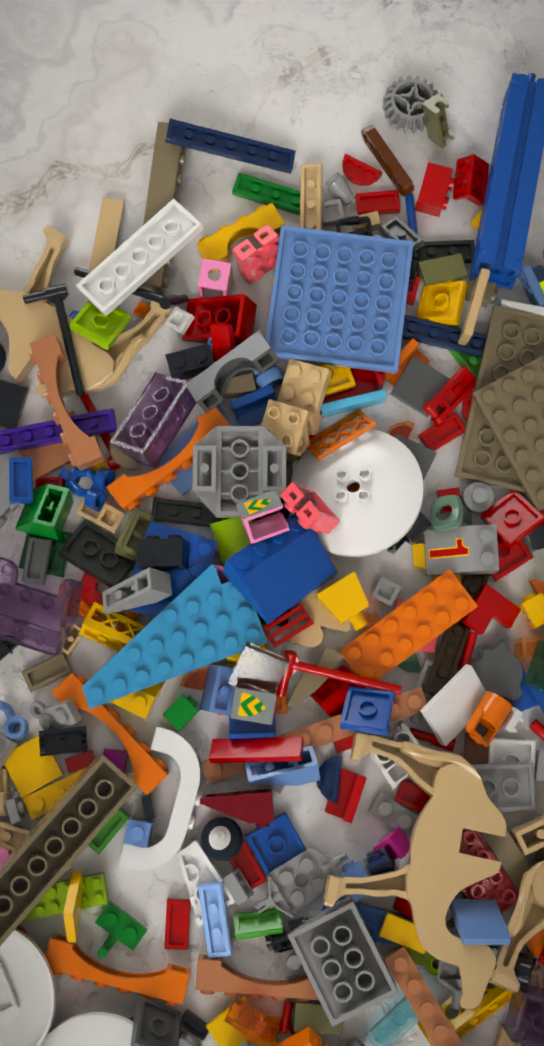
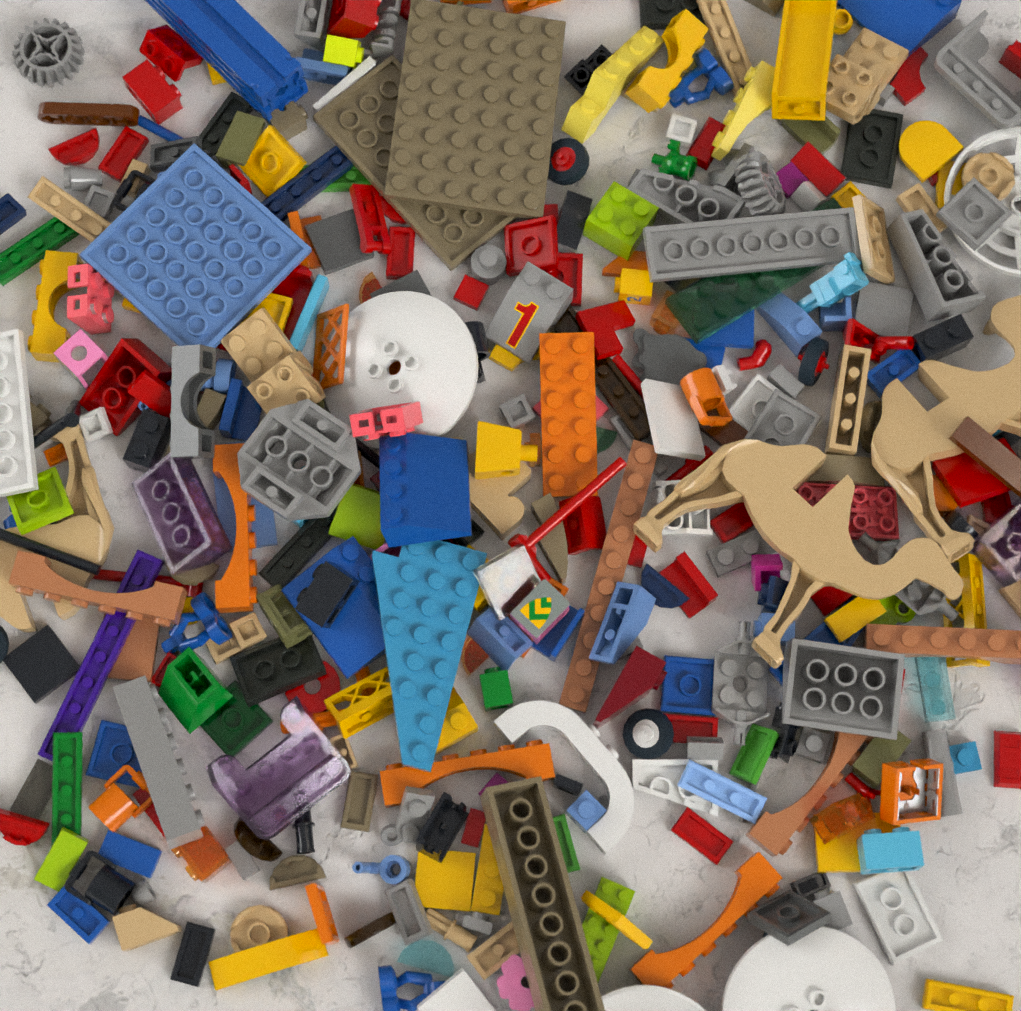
camera: 60 degrees left, 5 degrees down
blue tile [9,458,33,504] -> none
dark grey tile [22,537,53,585] -> none
green plate [95,901,148,958] -> none
light grey slope [102,567,172,614] -> none
red tile [209,736,304,763] -> none
piece [236,491,290,544] -> none
red tile [263,604,314,648] -> none
blue tile [340,686,395,736] -> none
olive hinge [422,92,454,149] -> none
sand green piece [431,495,473,532] -> none
medium blue tile [449,899,511,945] -> none
tan tile [458,268,490,346] -> none

